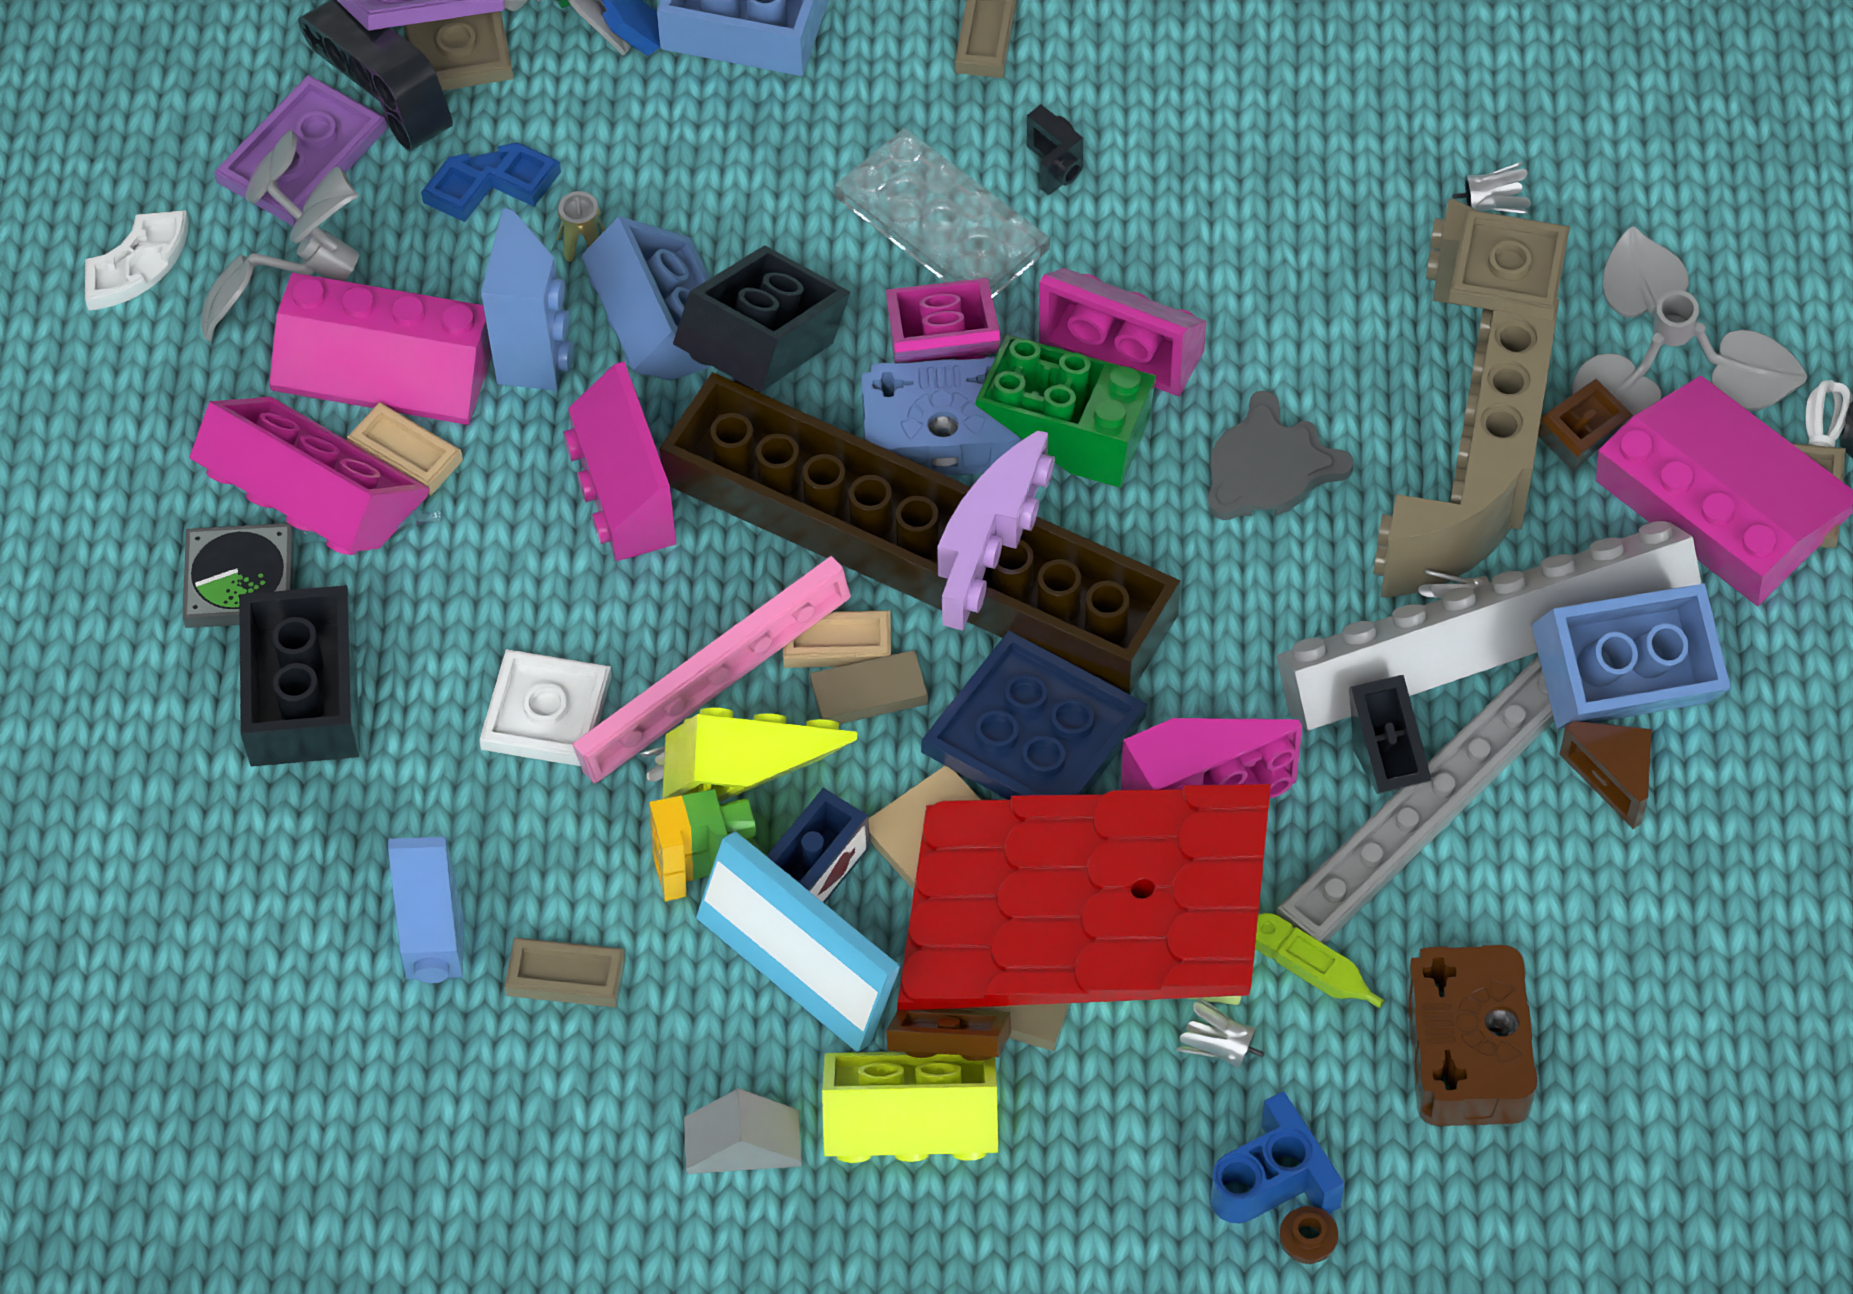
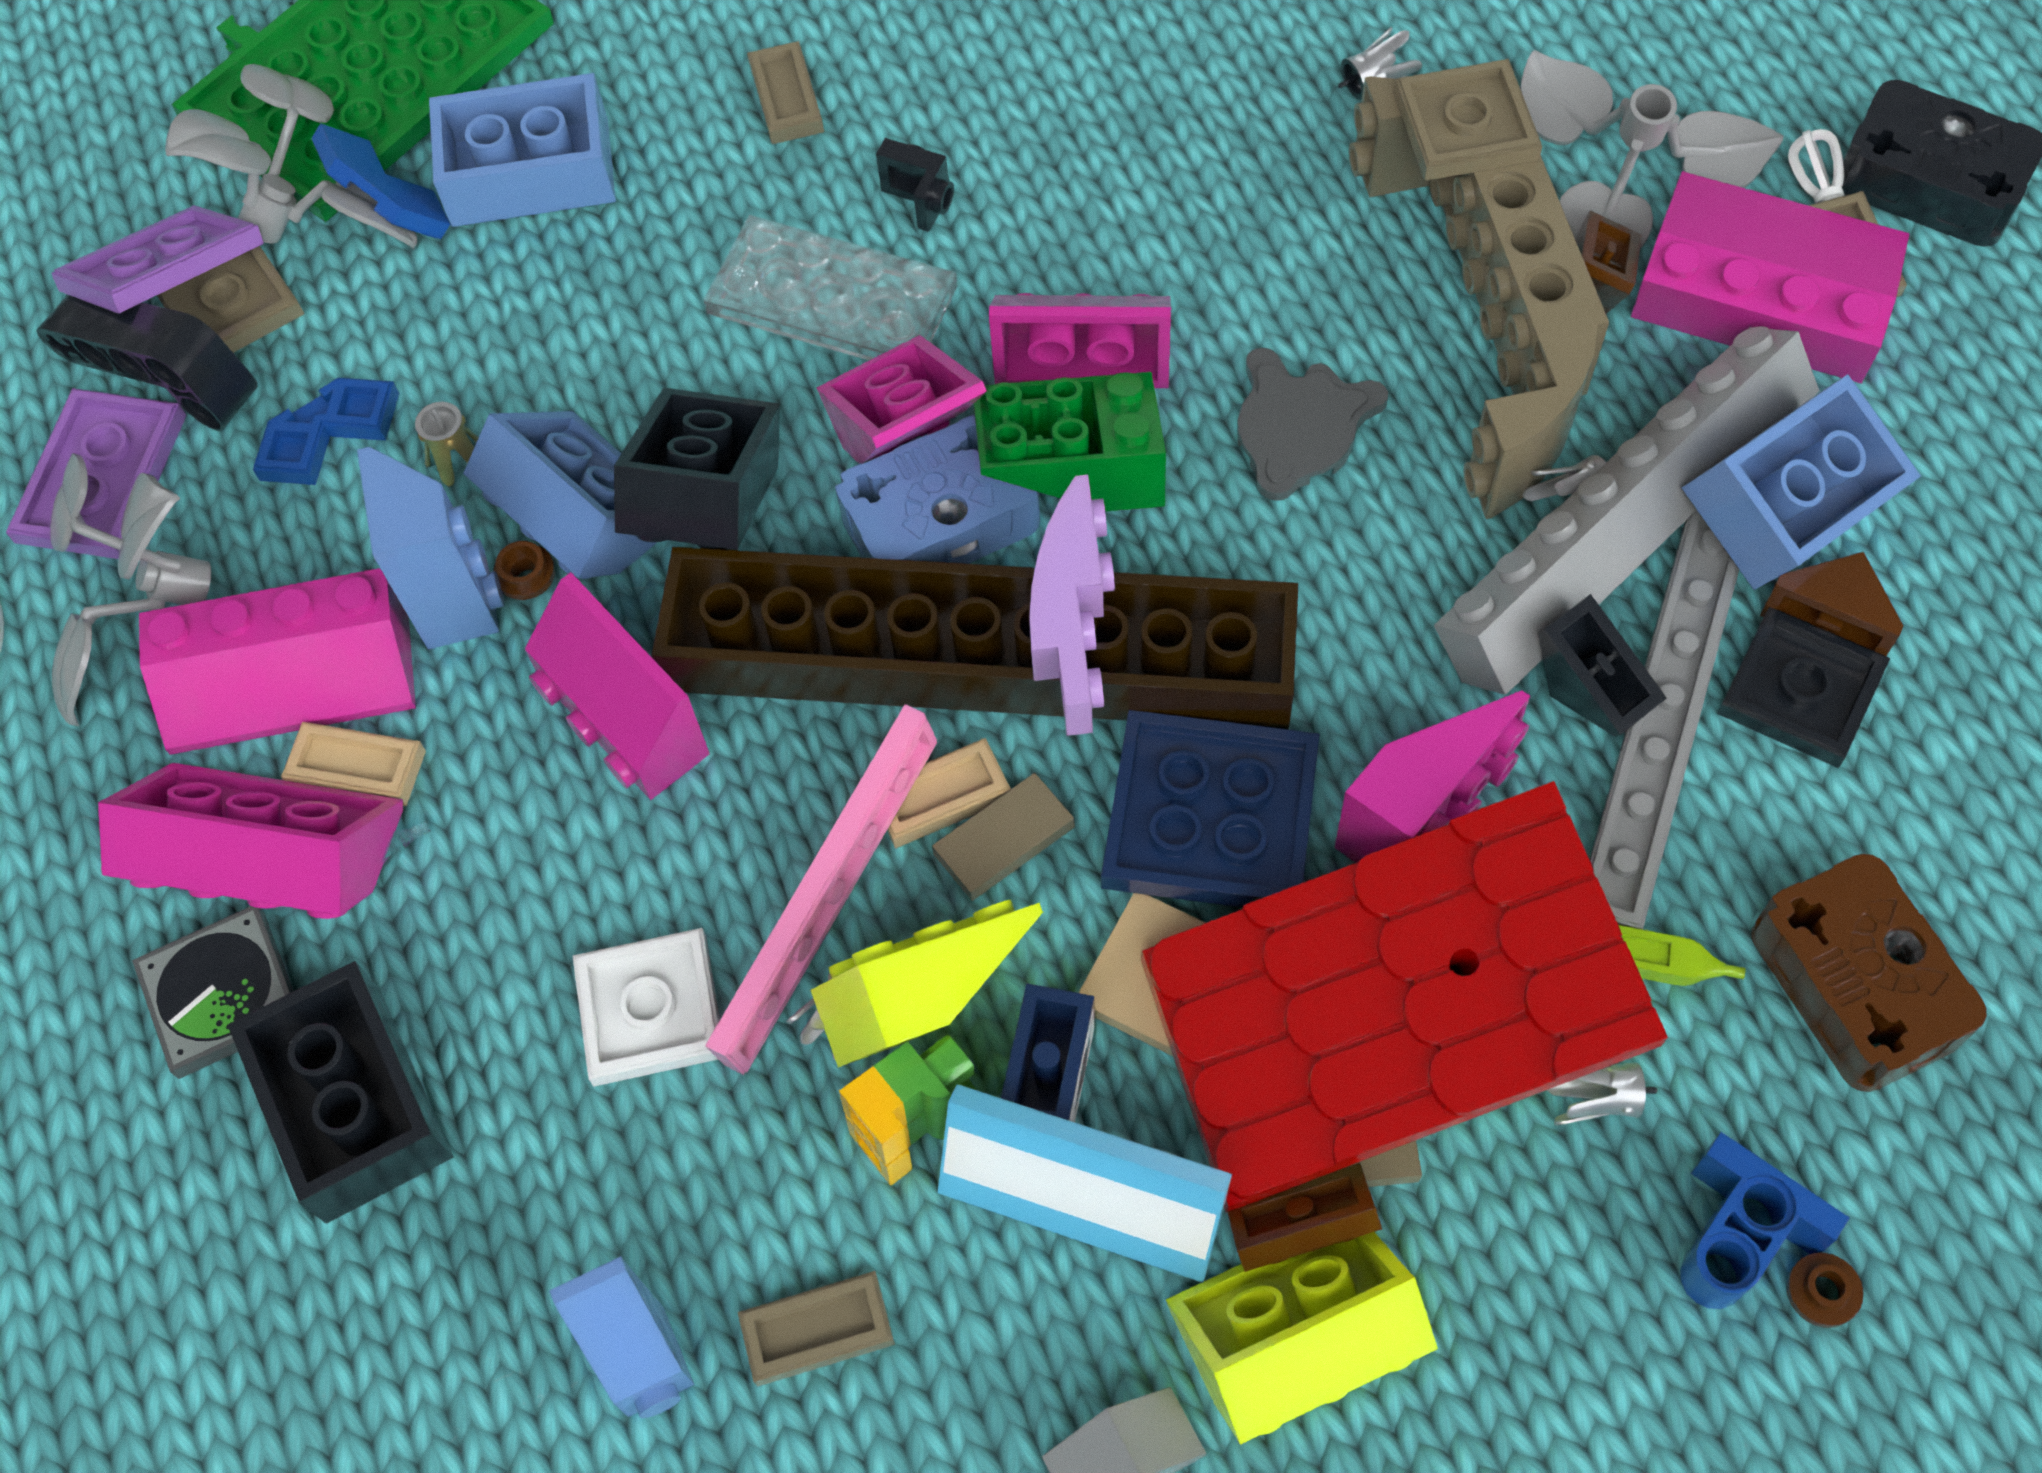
camera: 20 degrees left, 5 degrees up
none -> reddish brown plate [493,541,555,600]
none -> black tile [1717,607,1890,768]

